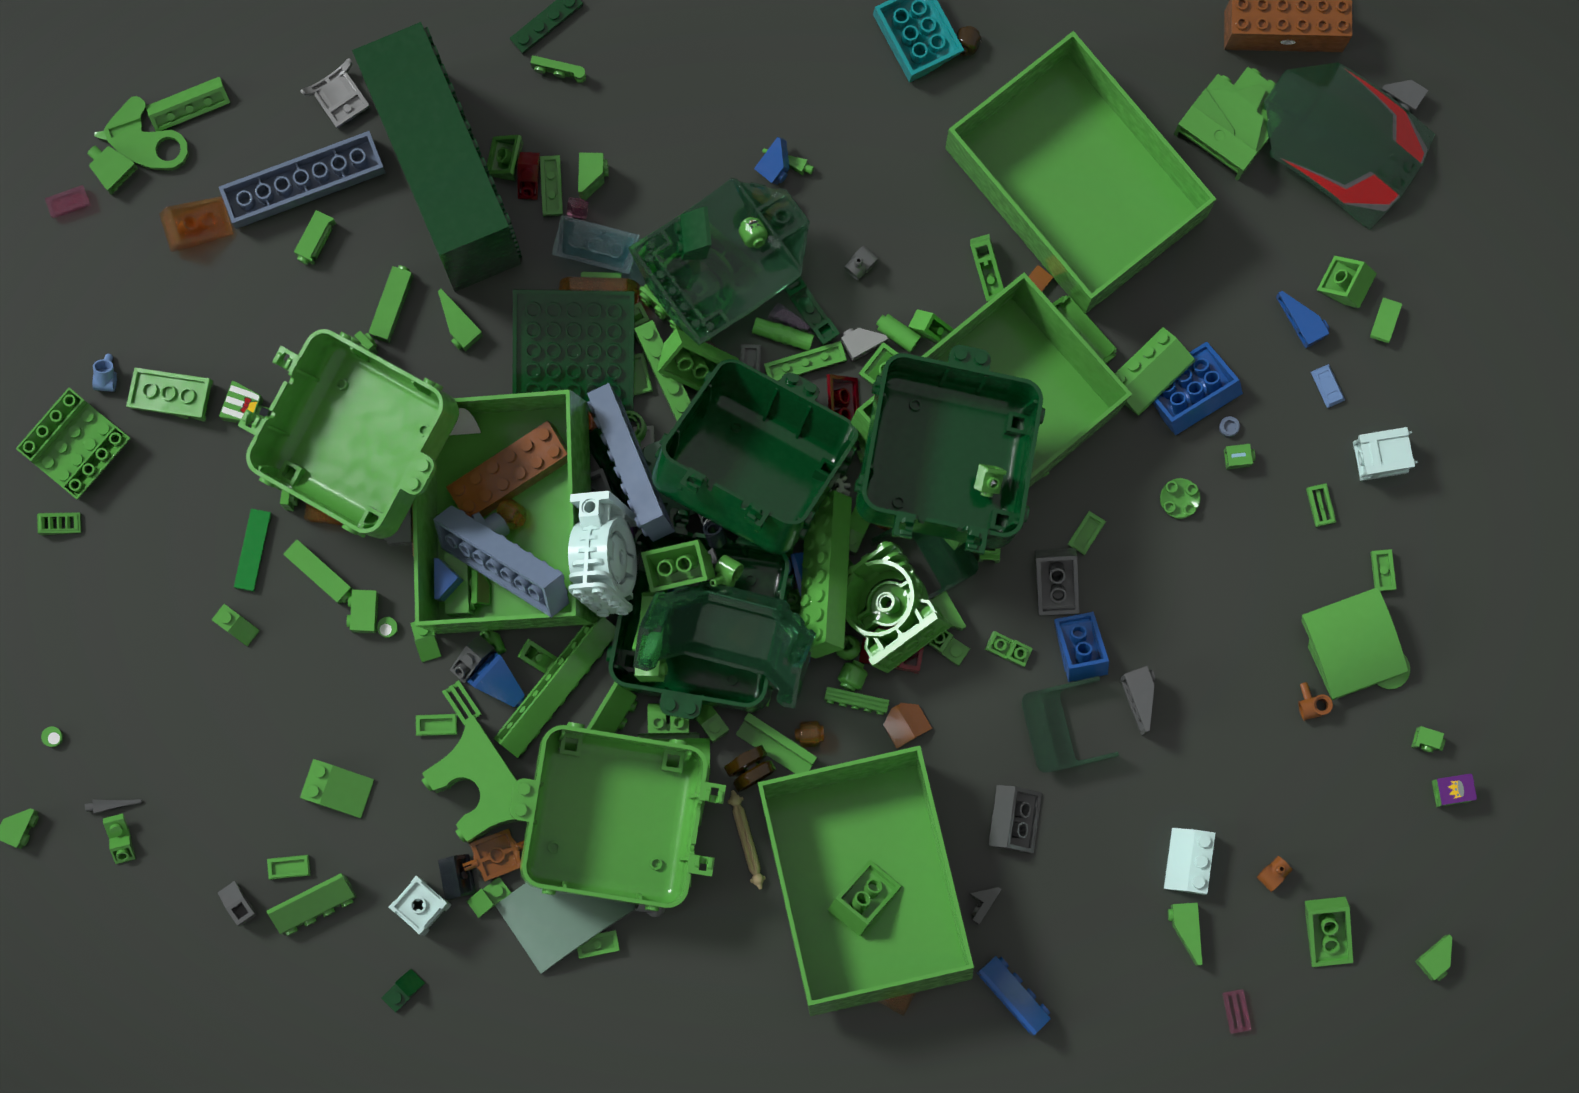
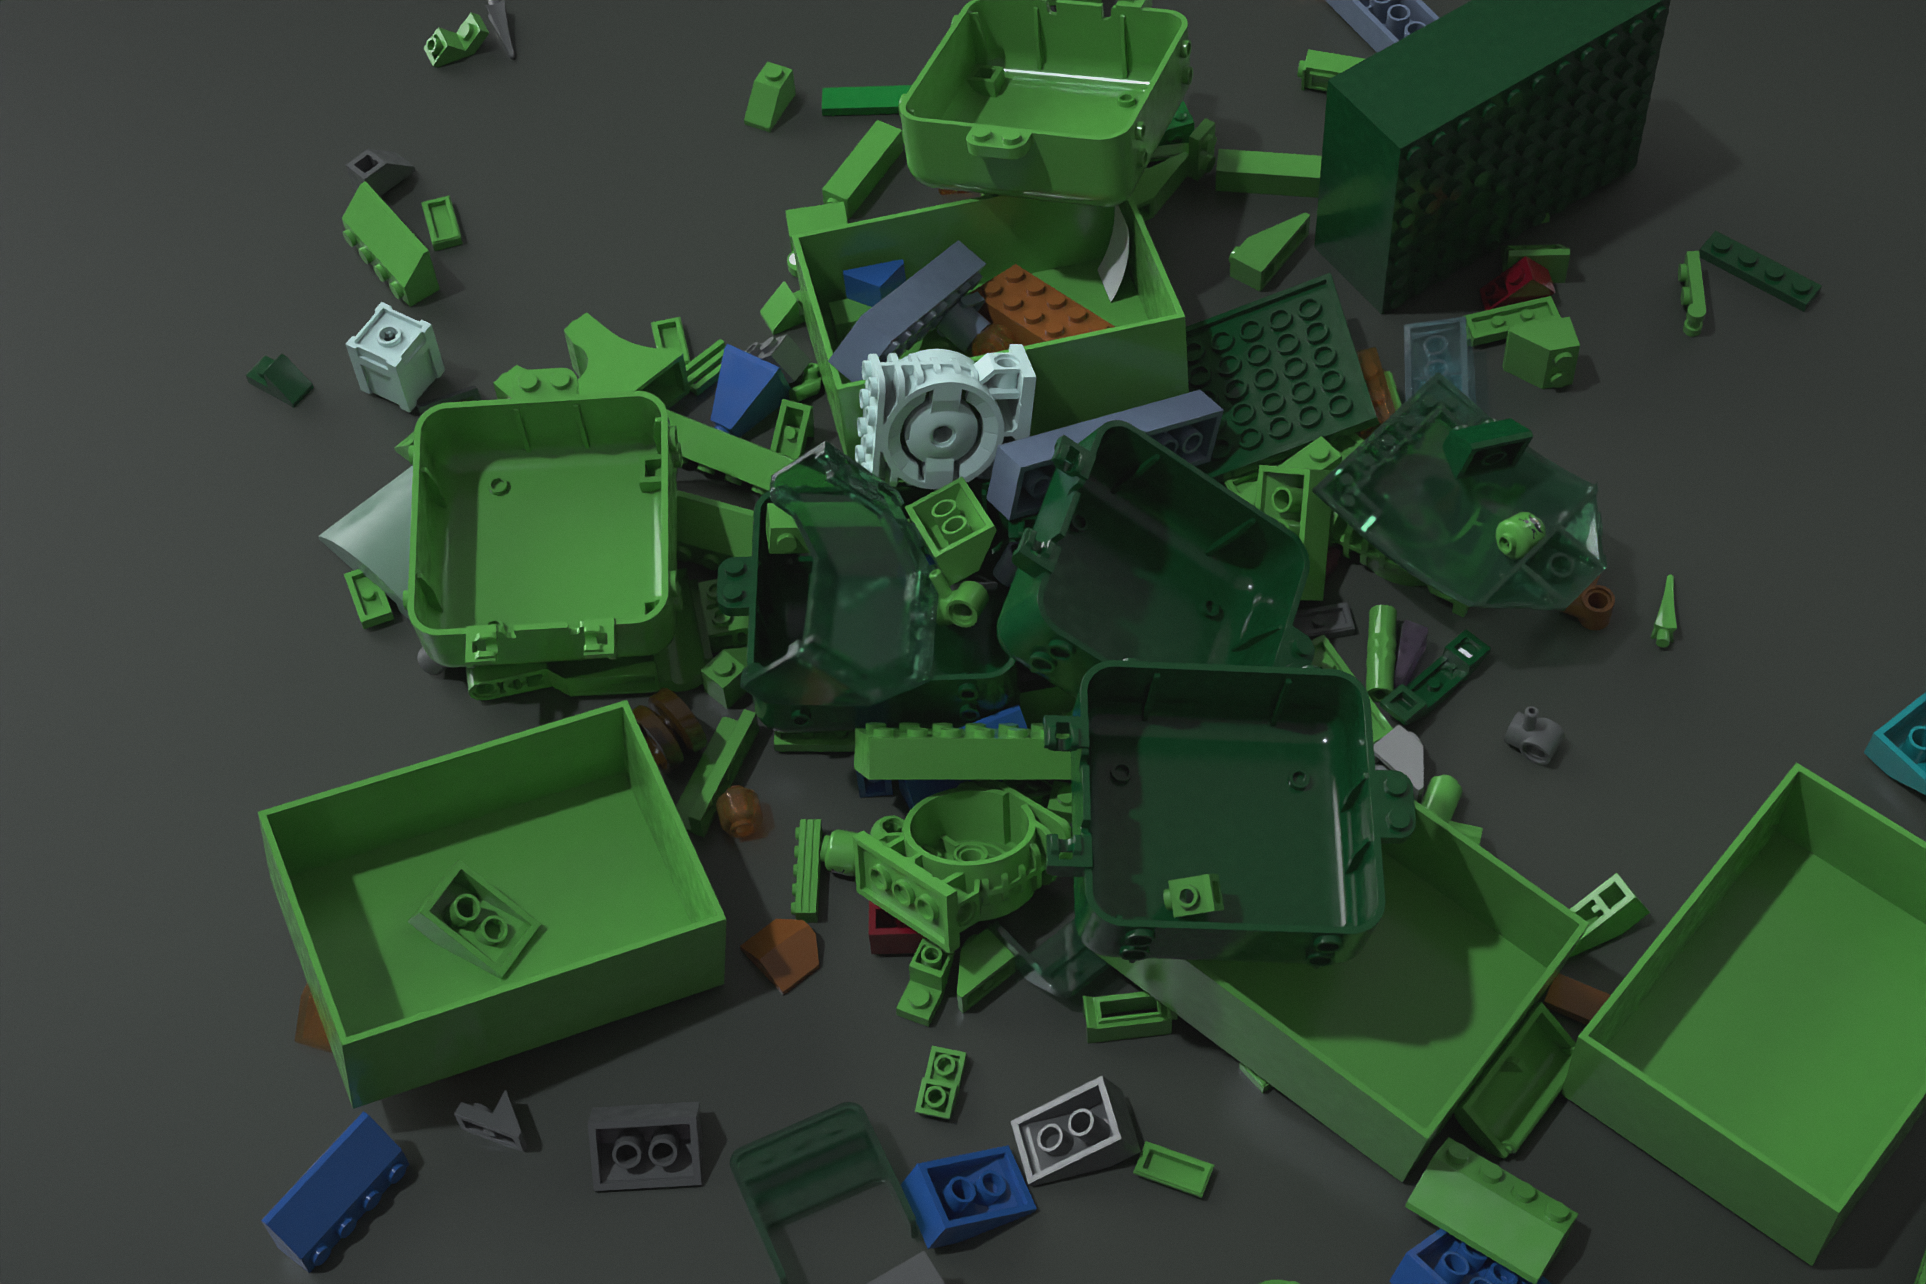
camera: 85 degrees right, 25 degrees down
bright green slope [300,759,374,818] -> none
clear pink plate [567,197,589,220] -> none
blue slope [754,137,790,185] -> none

